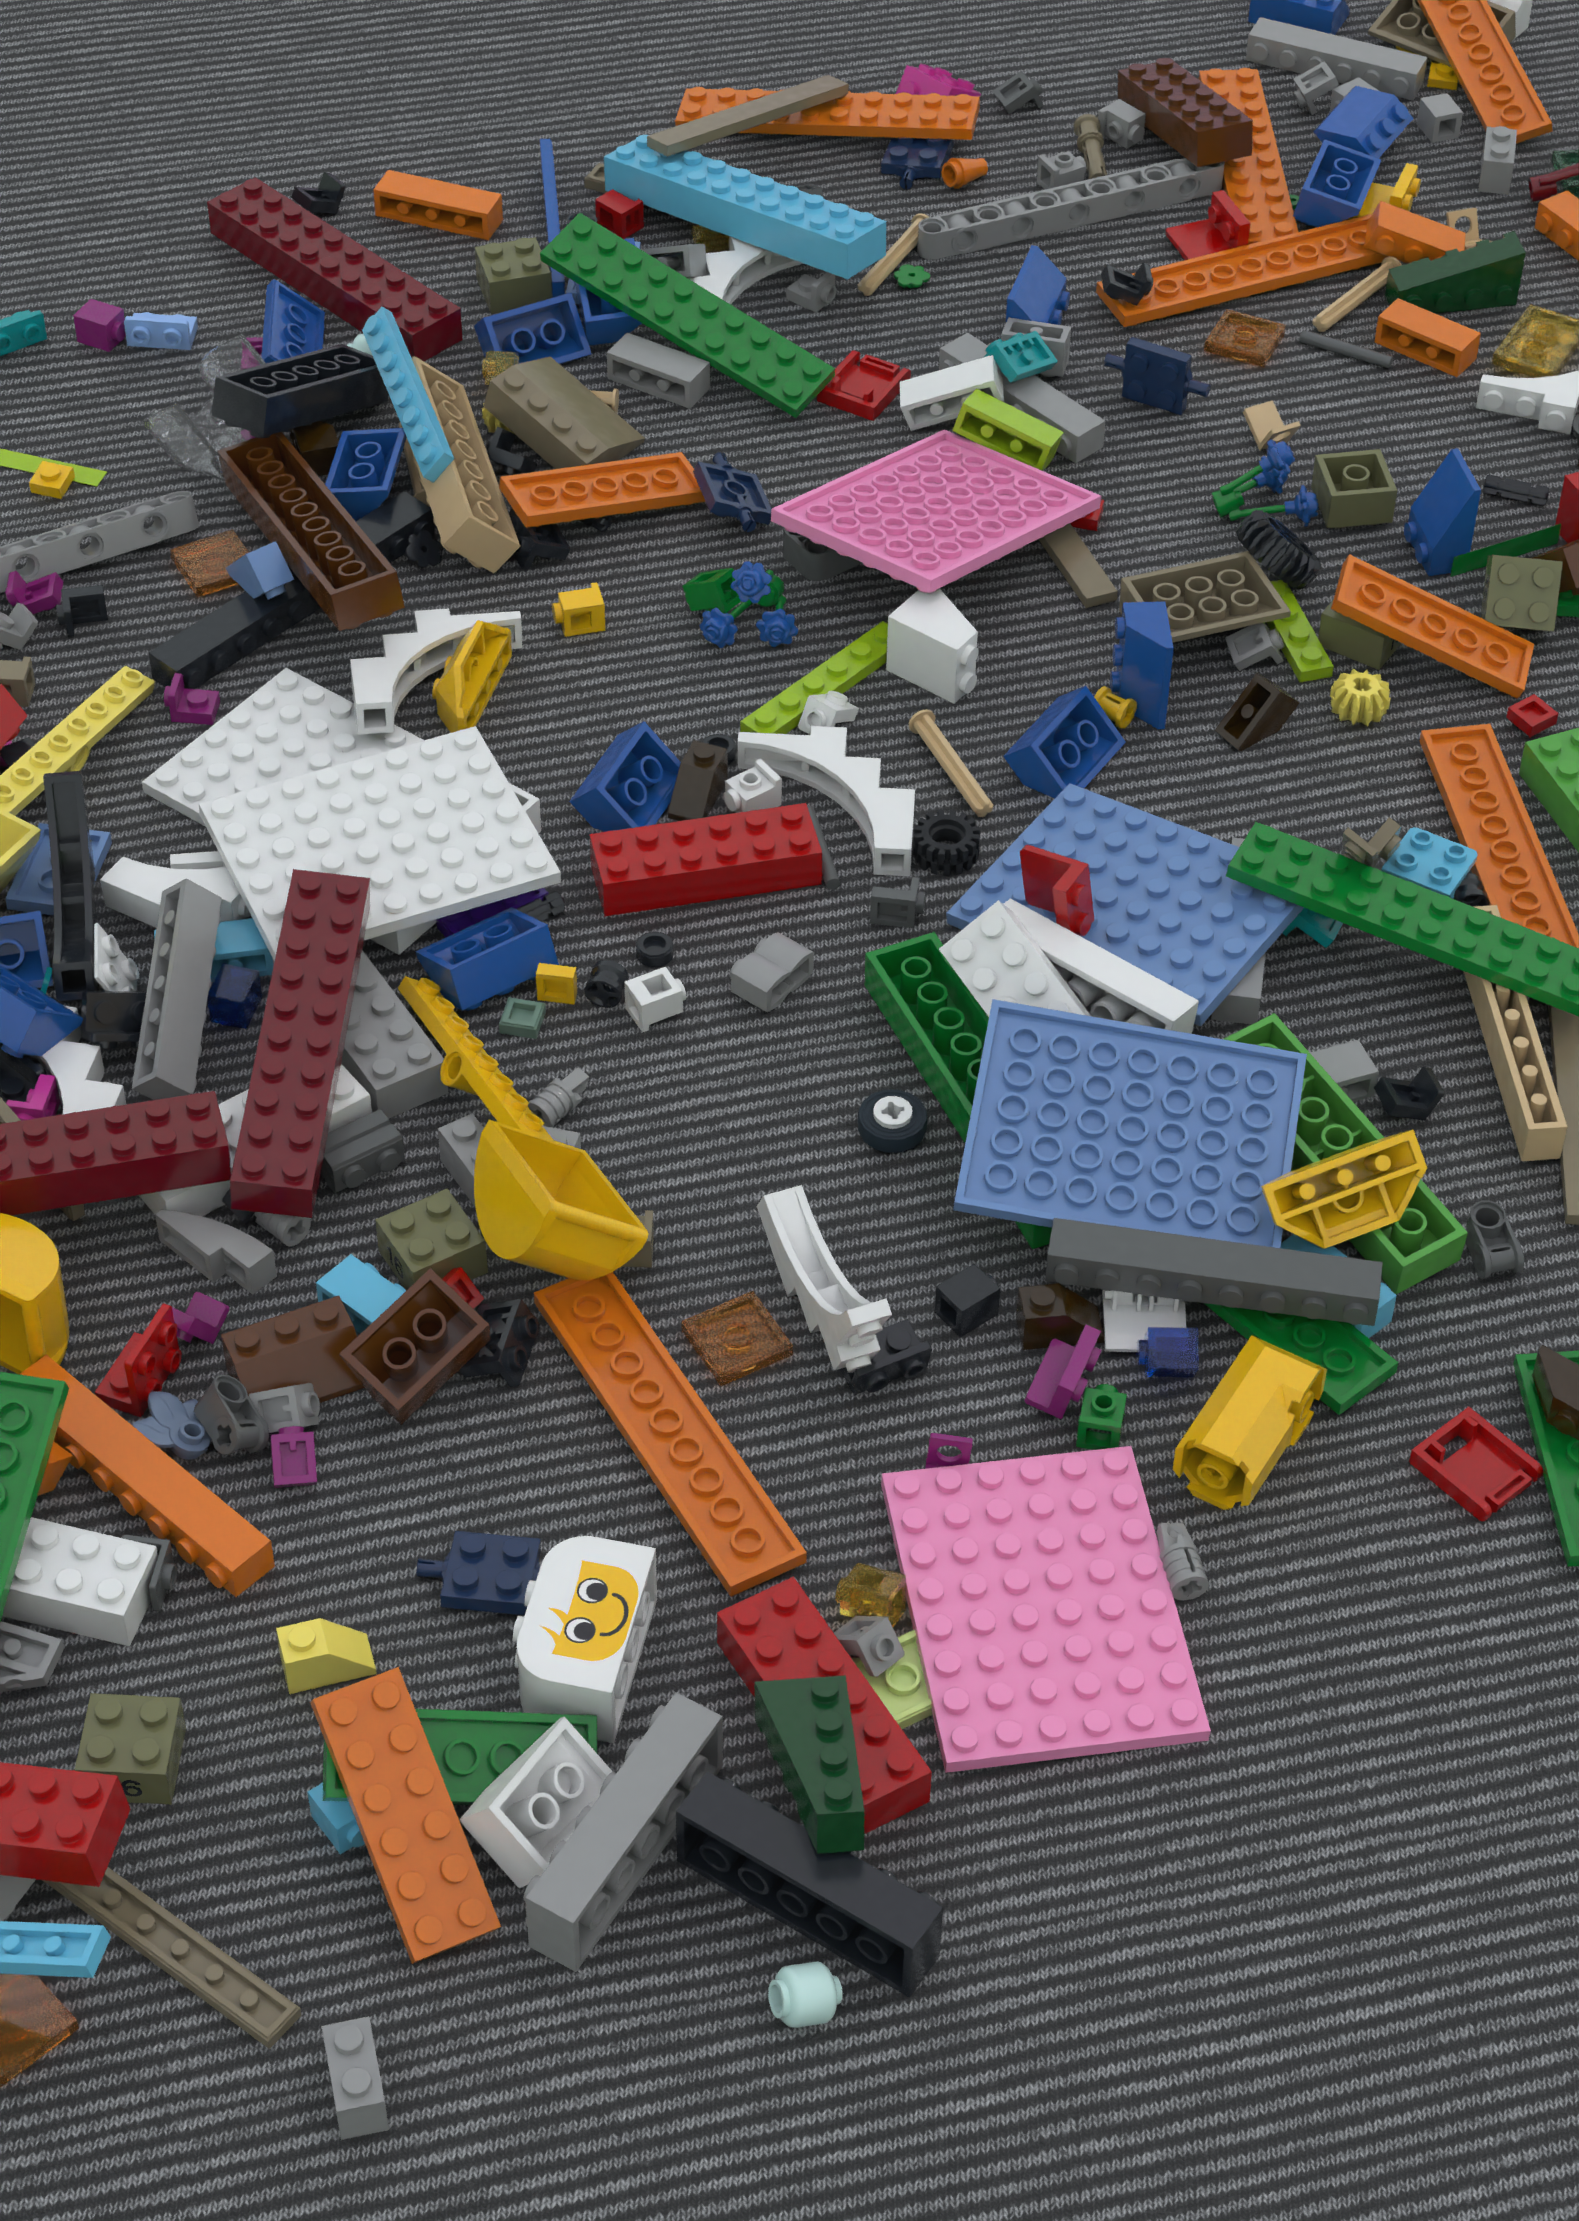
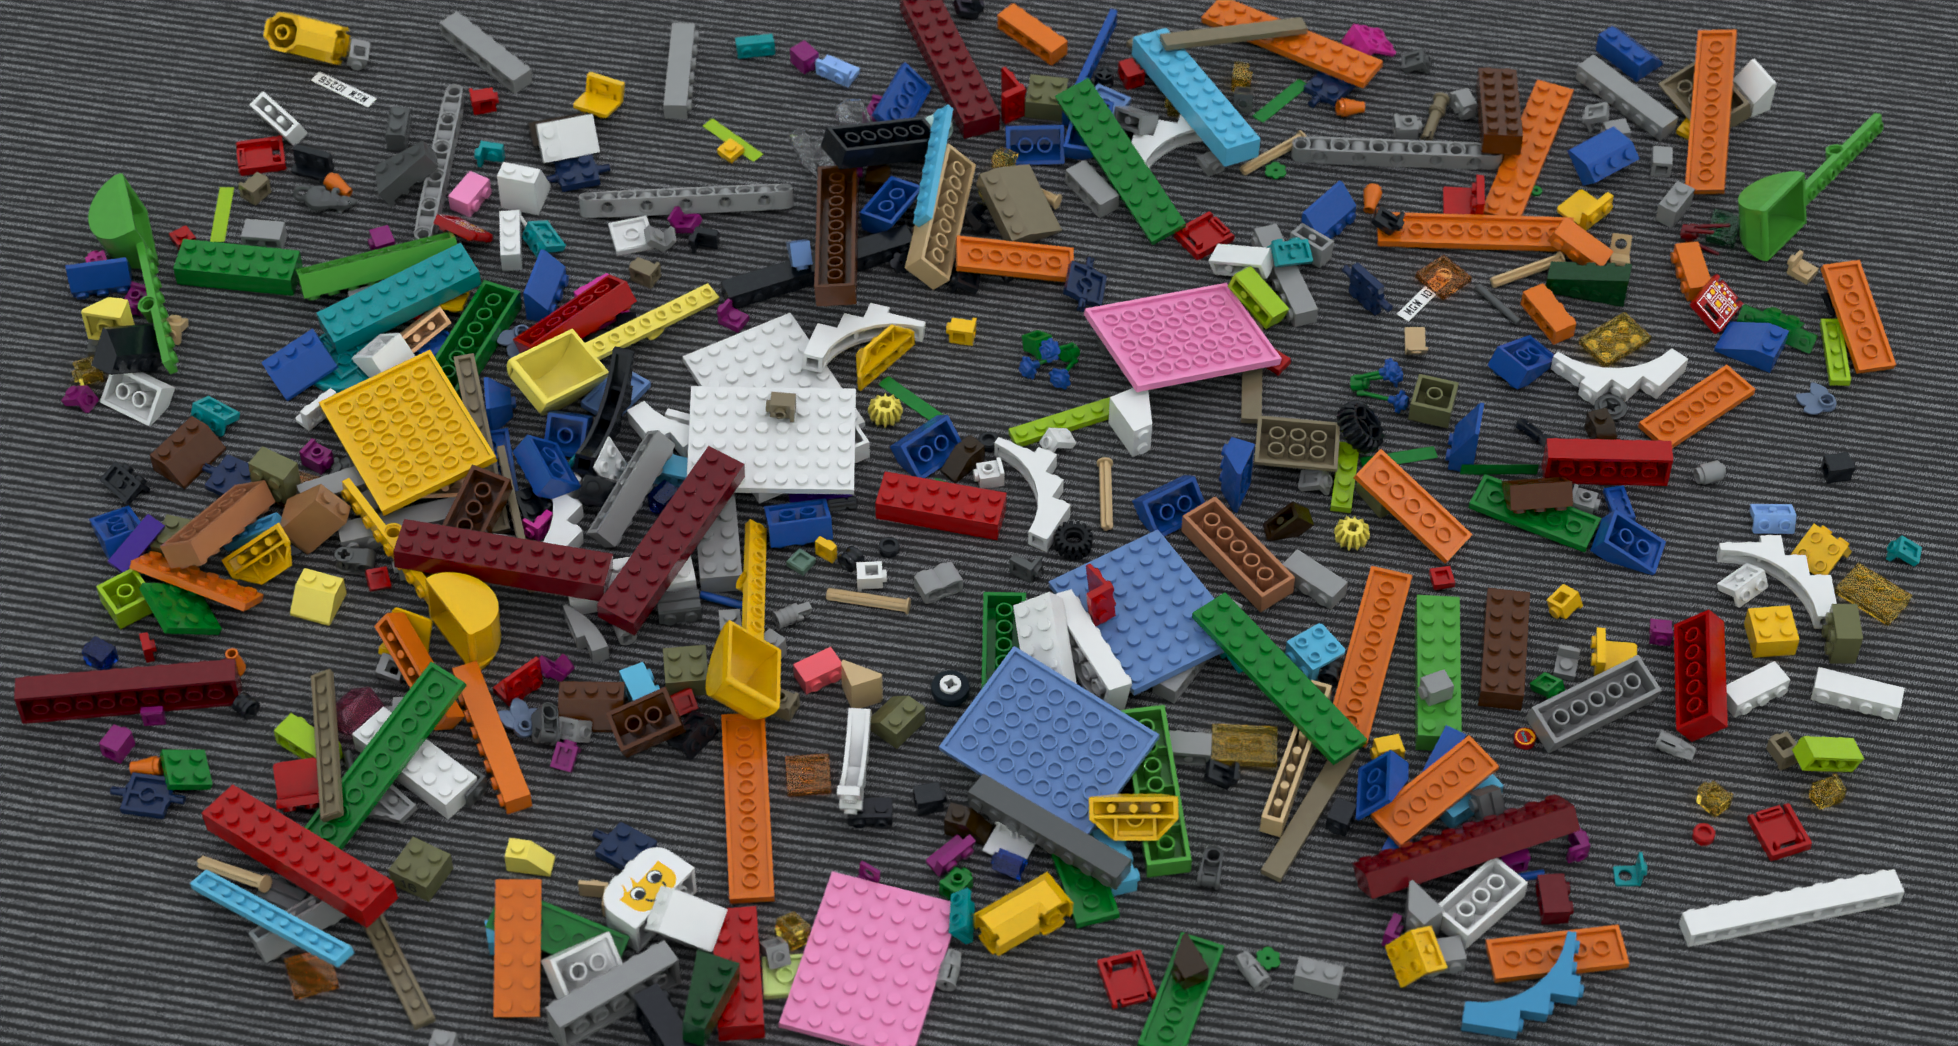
camera: 25 degrees right, 5 degrees up
clear orange tile [170,529,249,597] -> none
dark grey bar [807,805,840,890] -> none
yellow bush [1094,686,1137,729] -> none
blue slope [1293,139,1381,227] -> none
dark tan bracket [1341,817,1402,868] -> none
olive brick [1480,555,1563,632] -> none
none -> tan bracket [578,880,609,917]
none -> white slope [645,886,728,952]
none -> blue bar [699,591,743,610]
none -> dark tan brick [766,392,796,422]
none -> coral brick [793,647,842,695]
none -> tan axle [826,588,911,615]
none -> tan slope [841,660,883,709]
none -> light yellow gear [868,393,903,428]
none -> olive slope [870,695,925,749]
none -> green sticker [878,376,943,420]
none -> teal bracket [949,888,975,944]
none -> red bracket [1001,67,1026,125]
none -> nougat brick [1181,496,1295,613]
none -> clear yellow plate [1211,723,1277,768]
none -> clear yellow brick [1231,62,1253,91]
none -> green sticker [1253,79,1306,123]
none -> light grey brick [1283,549,1348,610]
none -> green sticker [1360,446,1438,467]
none -> orange cone [1363,183,1382,214]
none -> white sticker [1397,272,1452,321]
none -> blue slope [1487,335,1554,389]

